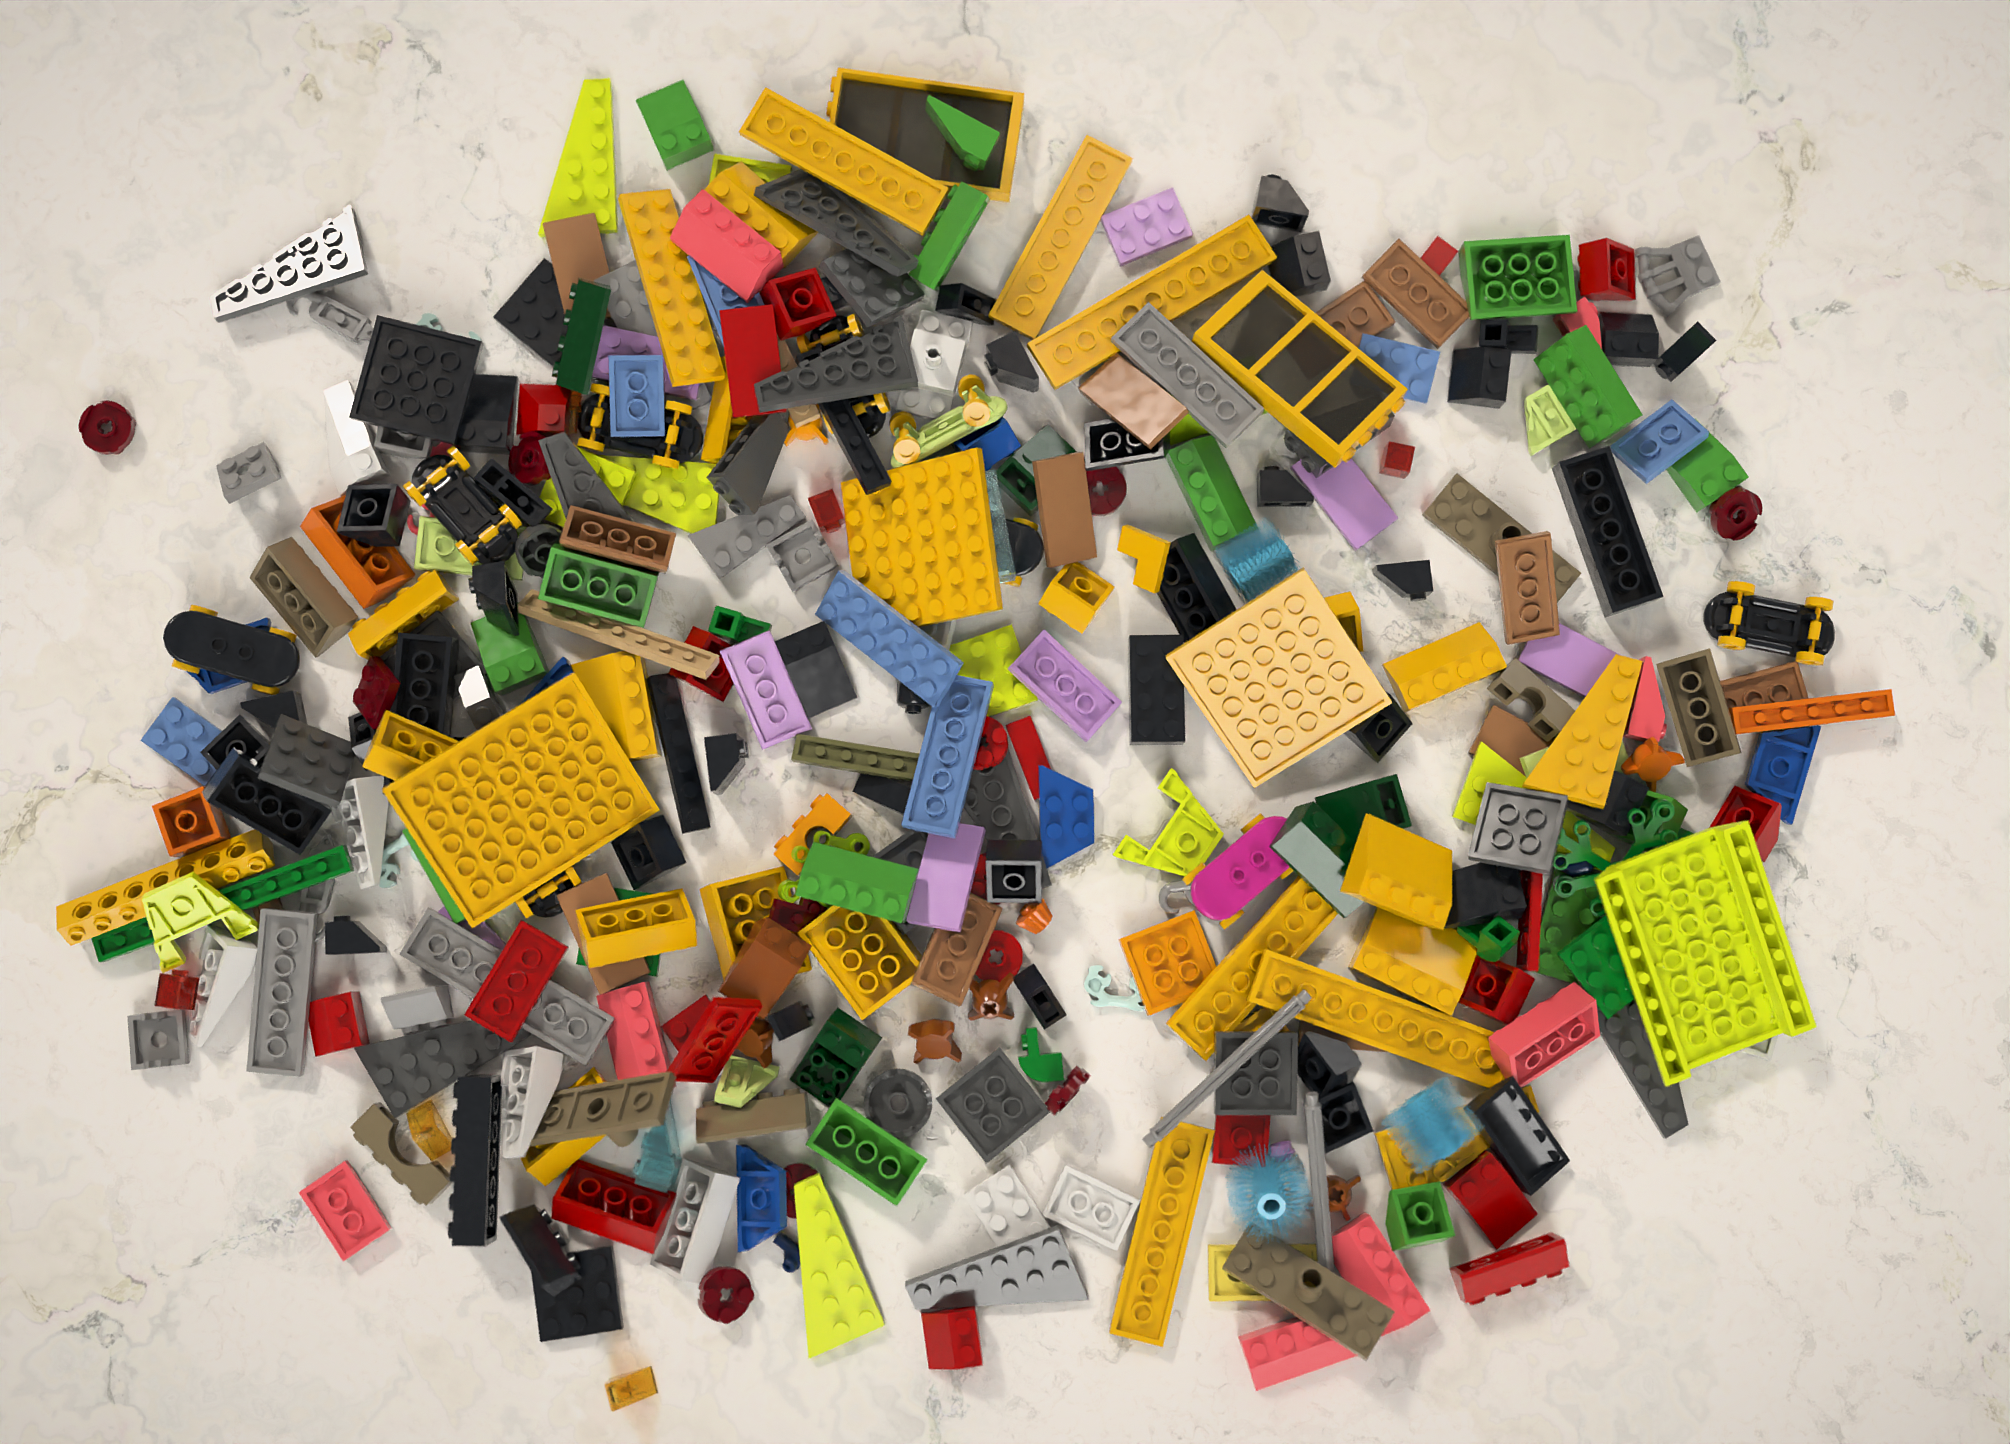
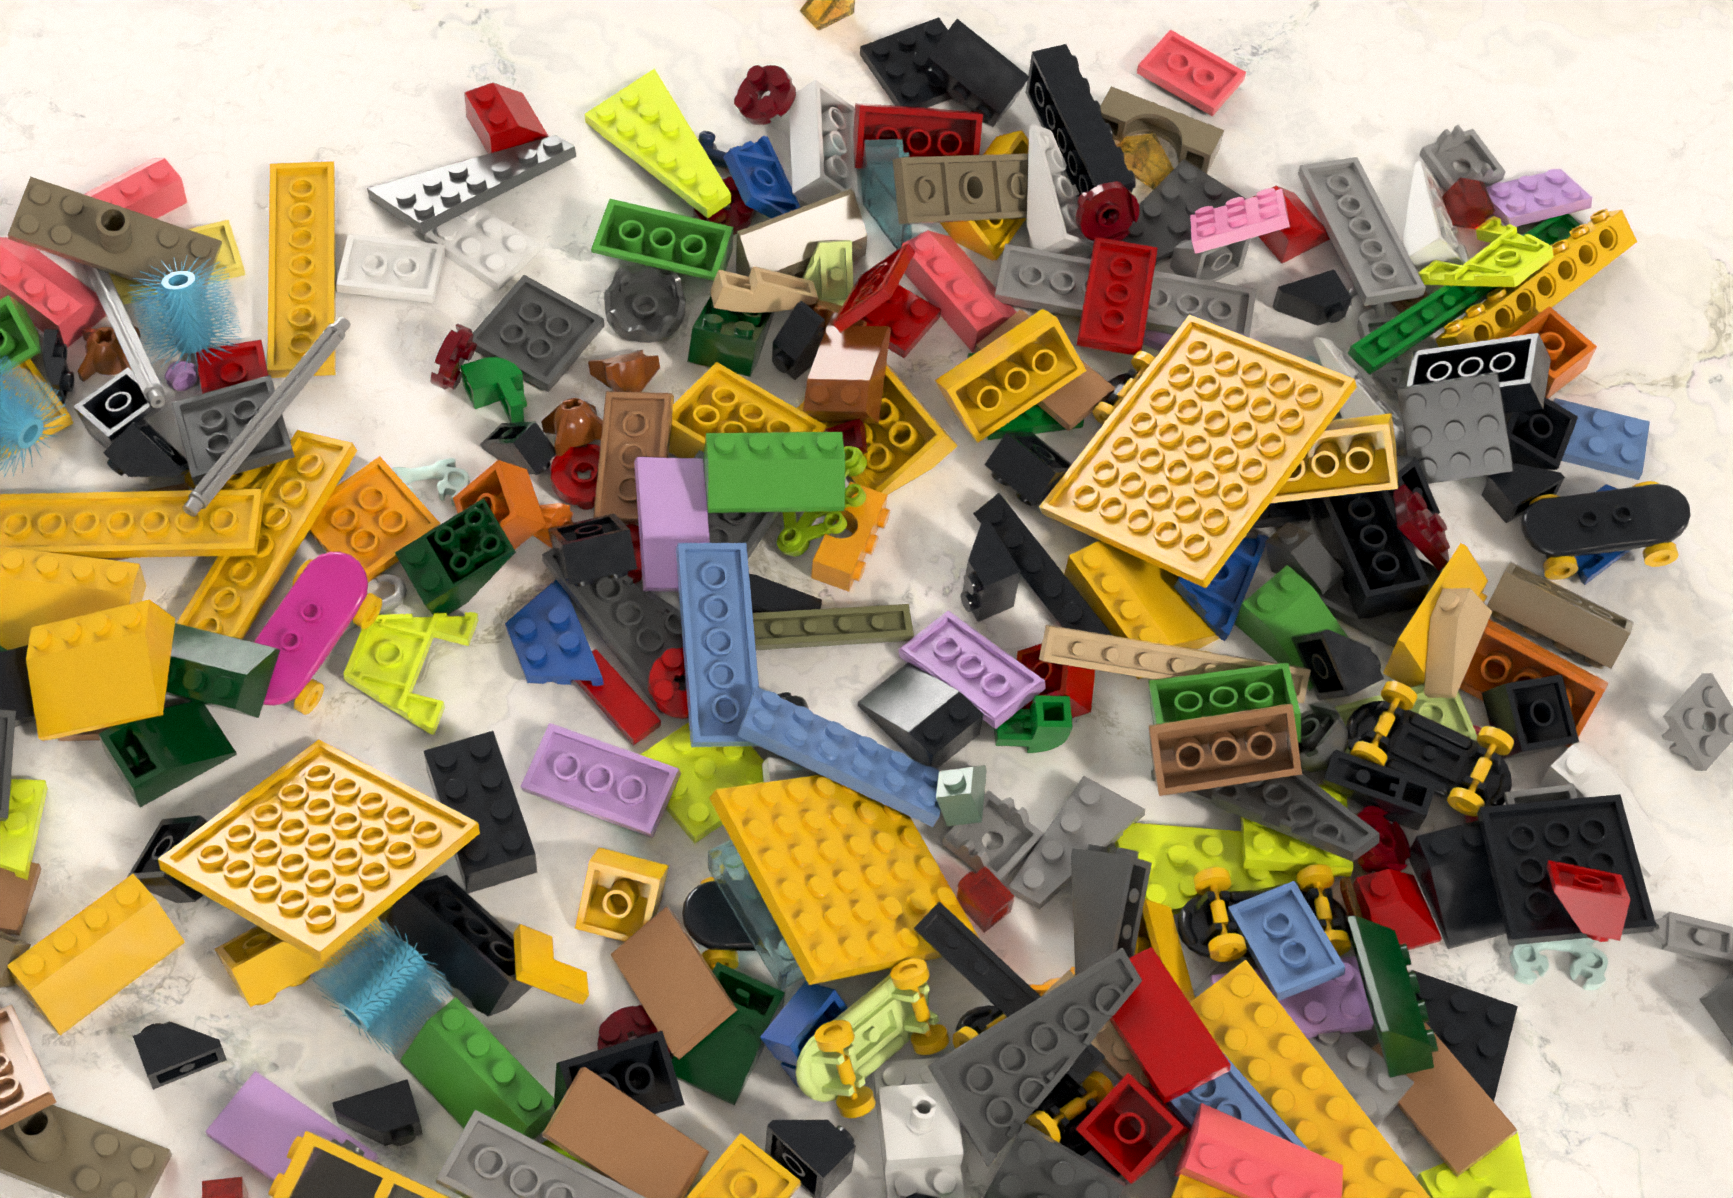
camera: 155 degrees right, 25 degrees down
none -> black slope [43,329,74,404]
none -> dark green slope [395,498,516,615]
none -> orange brick [453,460,546,549]
none -> tan slope [710,266,818,313]
none -> sand green slope [936,765,987,827]
none -> dark red plate [1076,181,1140,241]
none -> bright pink plate [1190,188,1290,254]
none -> tan slope [1424,588,1492,698]
none -> lavender plate [1478,169,1592,227]
none -> slope [1547,860,1630,942]

